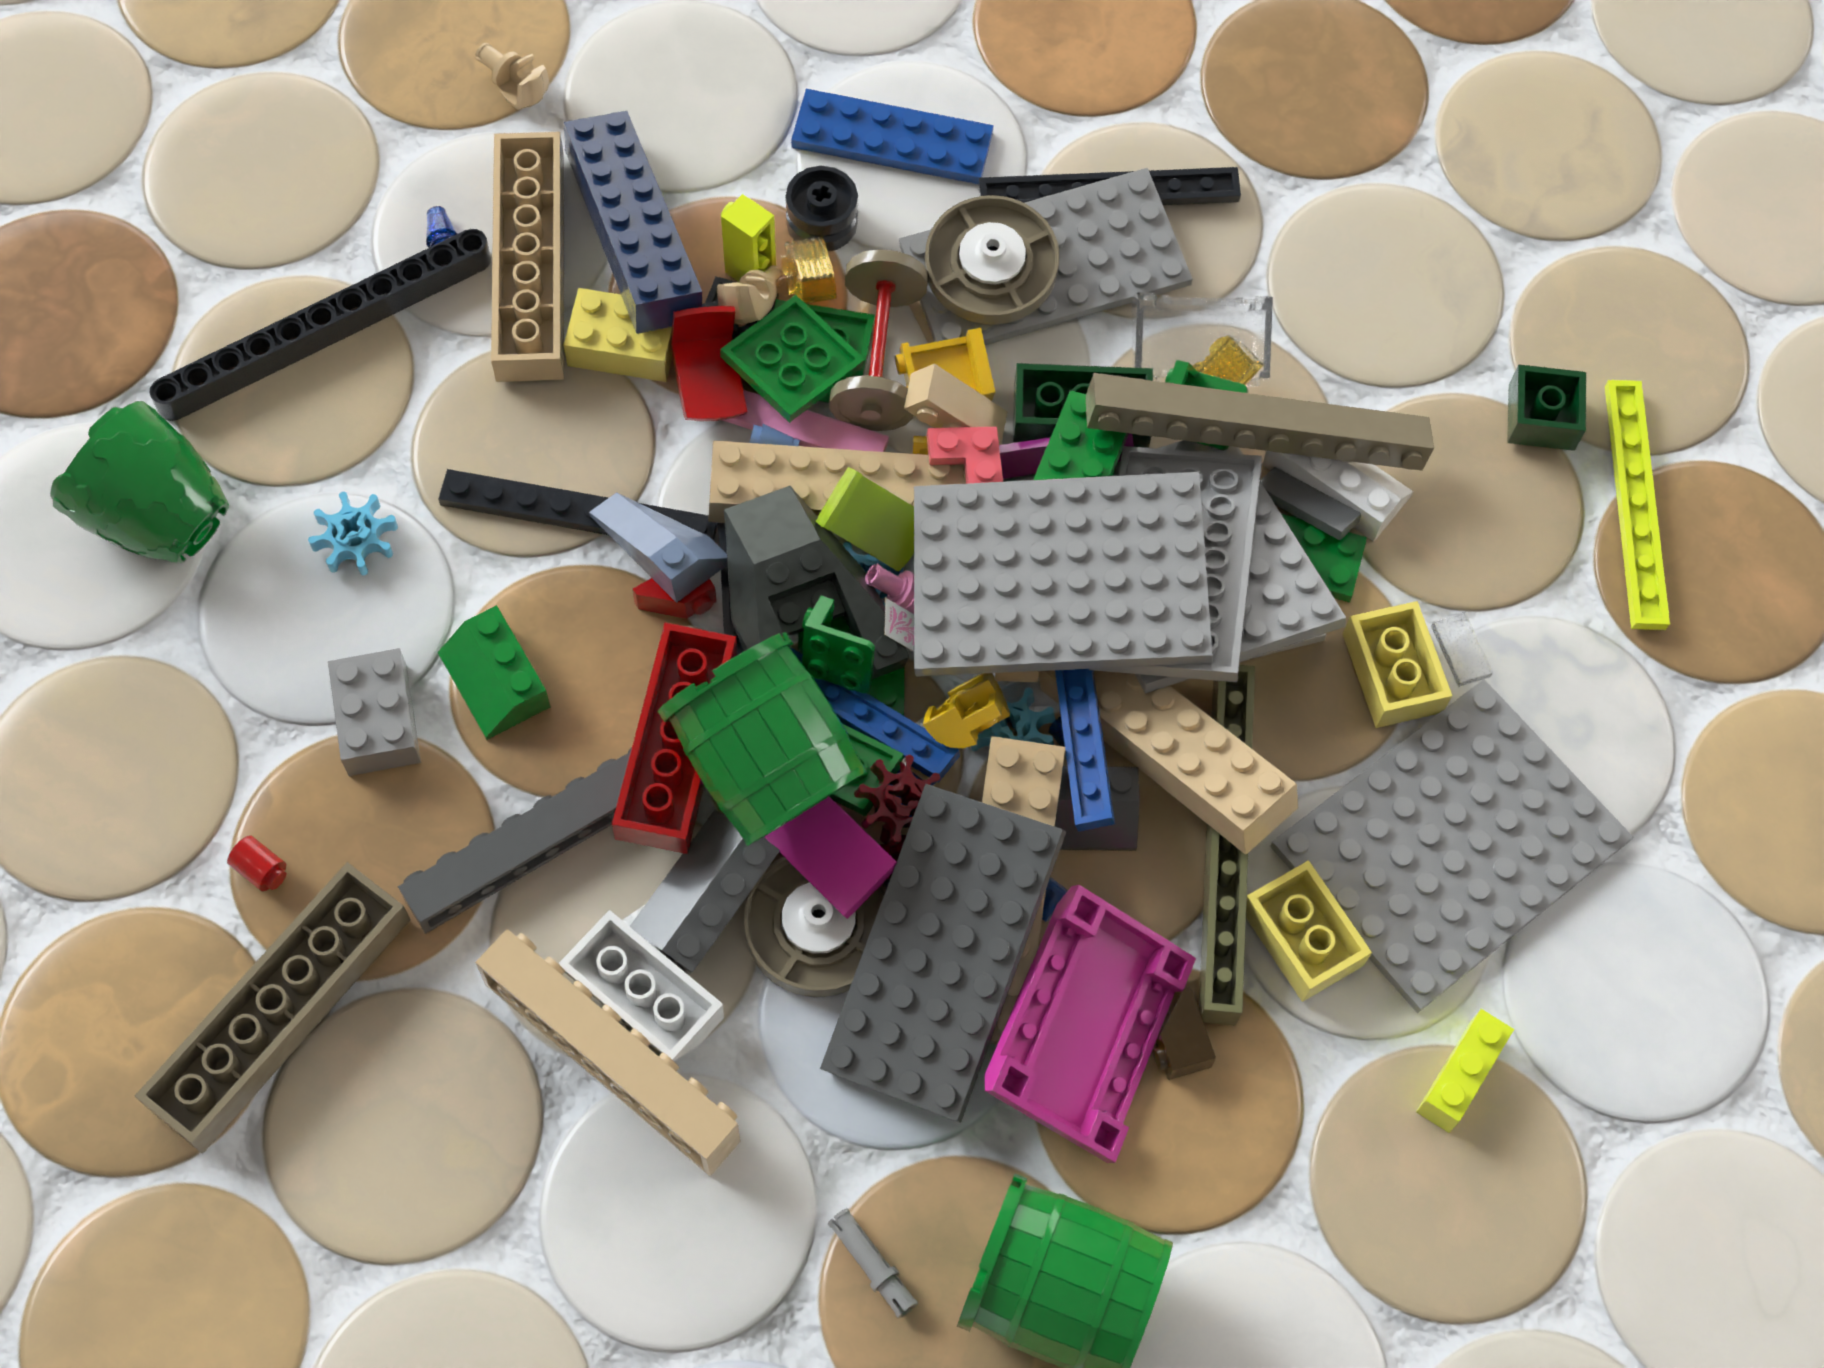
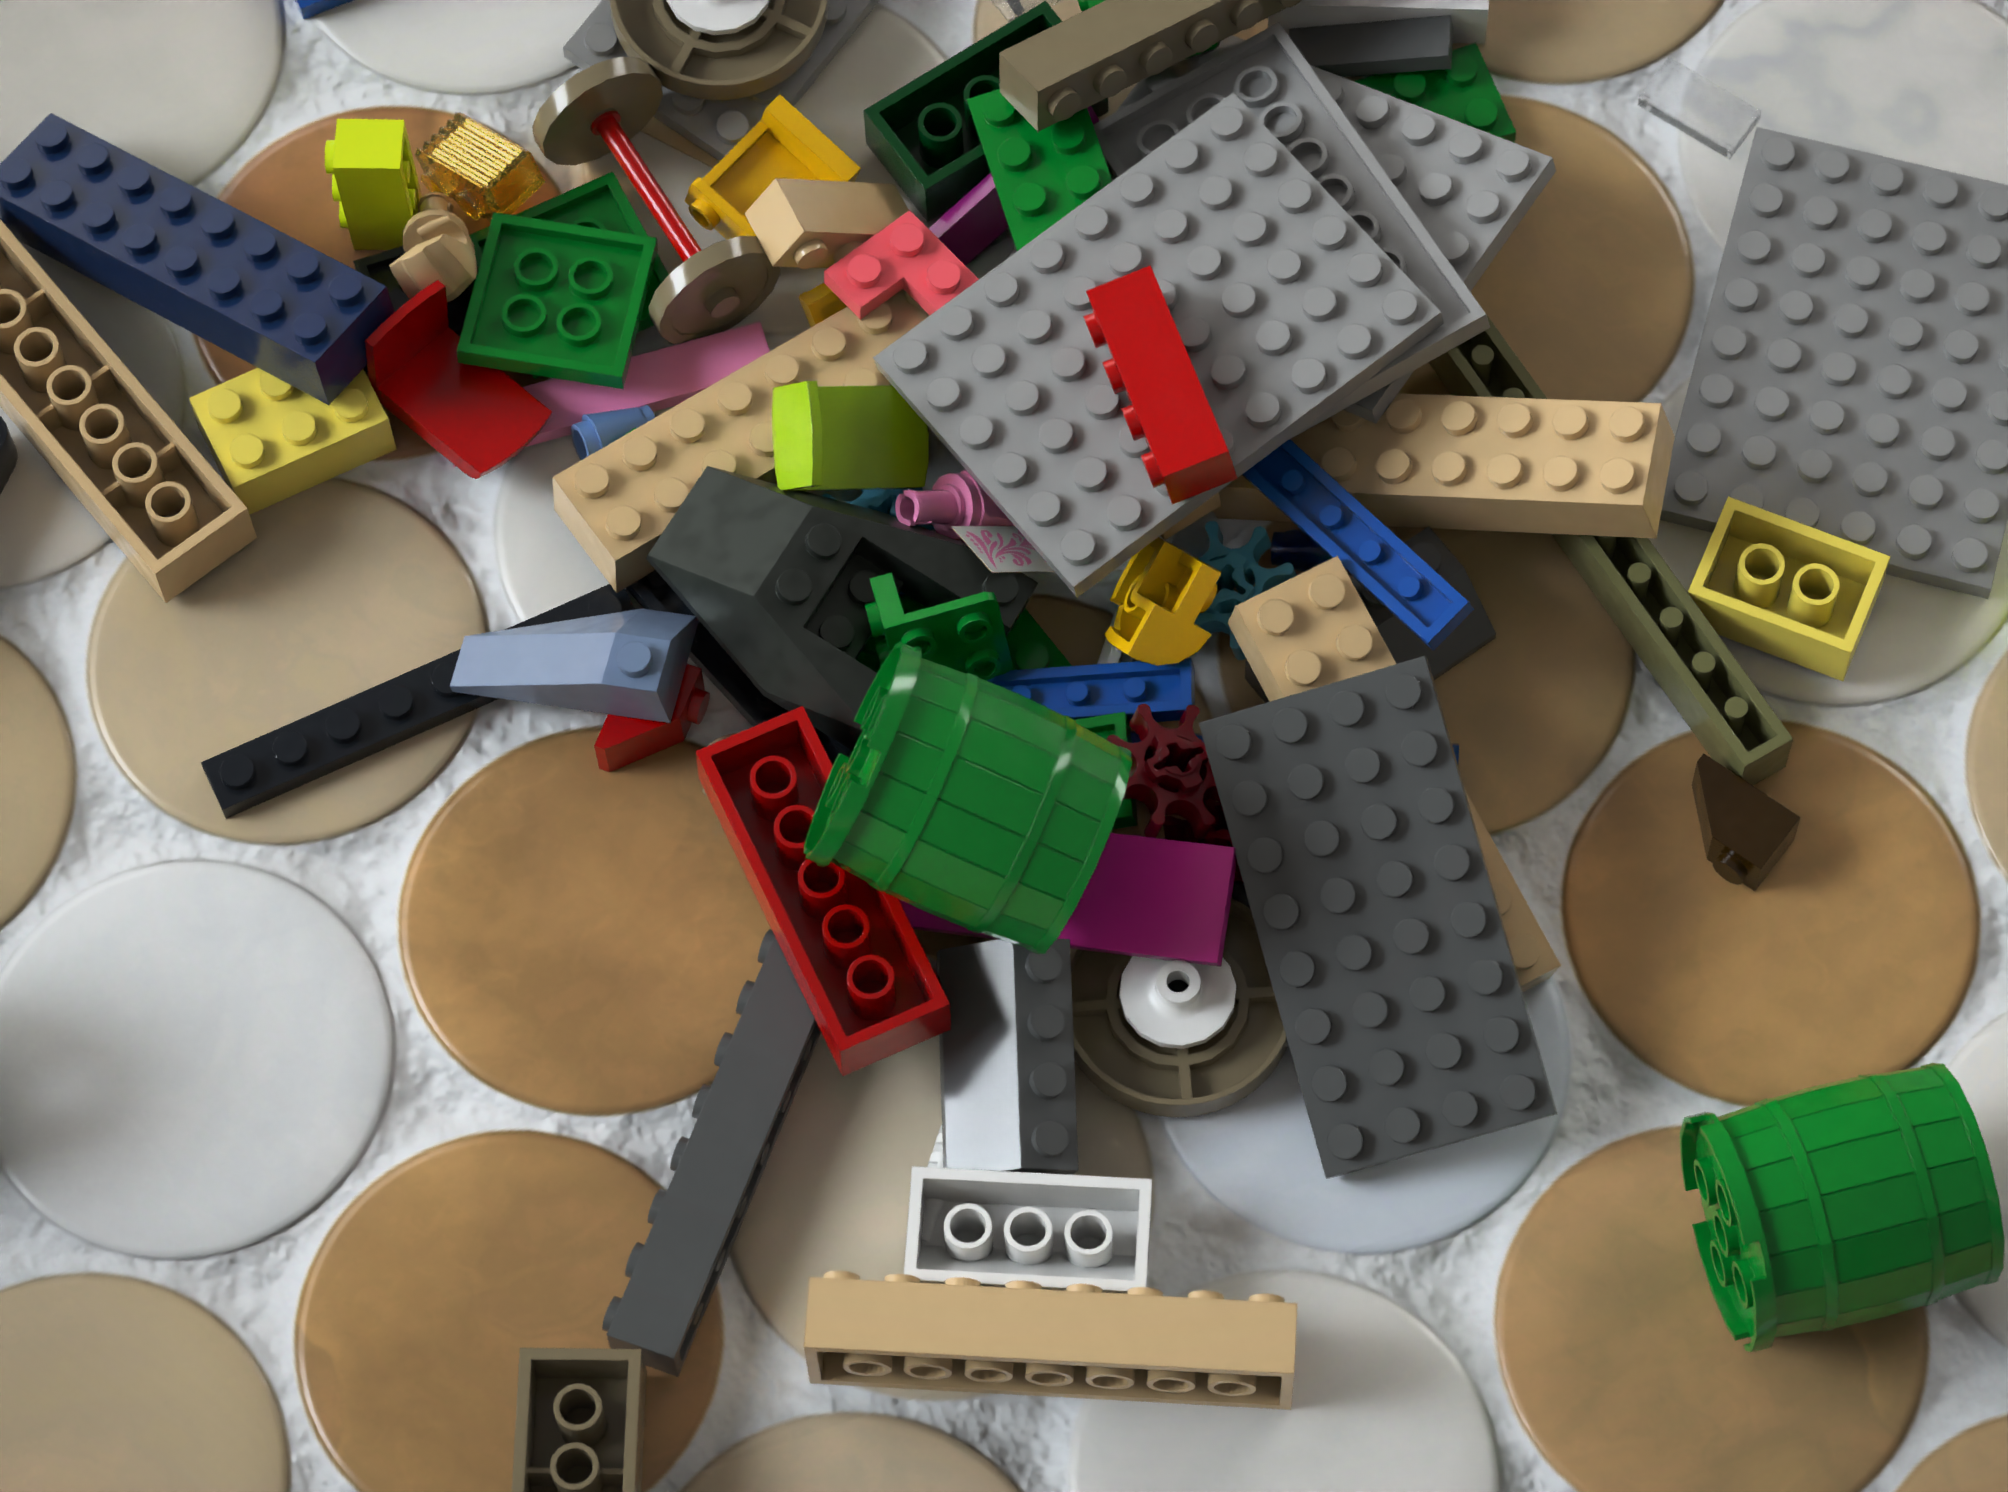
camera: 30 degrees left, 0 degrees up
red brick [227,835,287,892] -> none
medium azure gear [308,492,398,575] -> none
light grey brick [328,648,421,776] -> none
green slope [438,605,551,740] -> none
black wheel [785,165,858,253] -> none
light grey pin [828,1208,918,1319] -> none
dark pink slope [985,885,1196,1163] -> none
light yellow brick [1343,601,1452,728] -> none
none -> red brick [1083,265,1238,505]

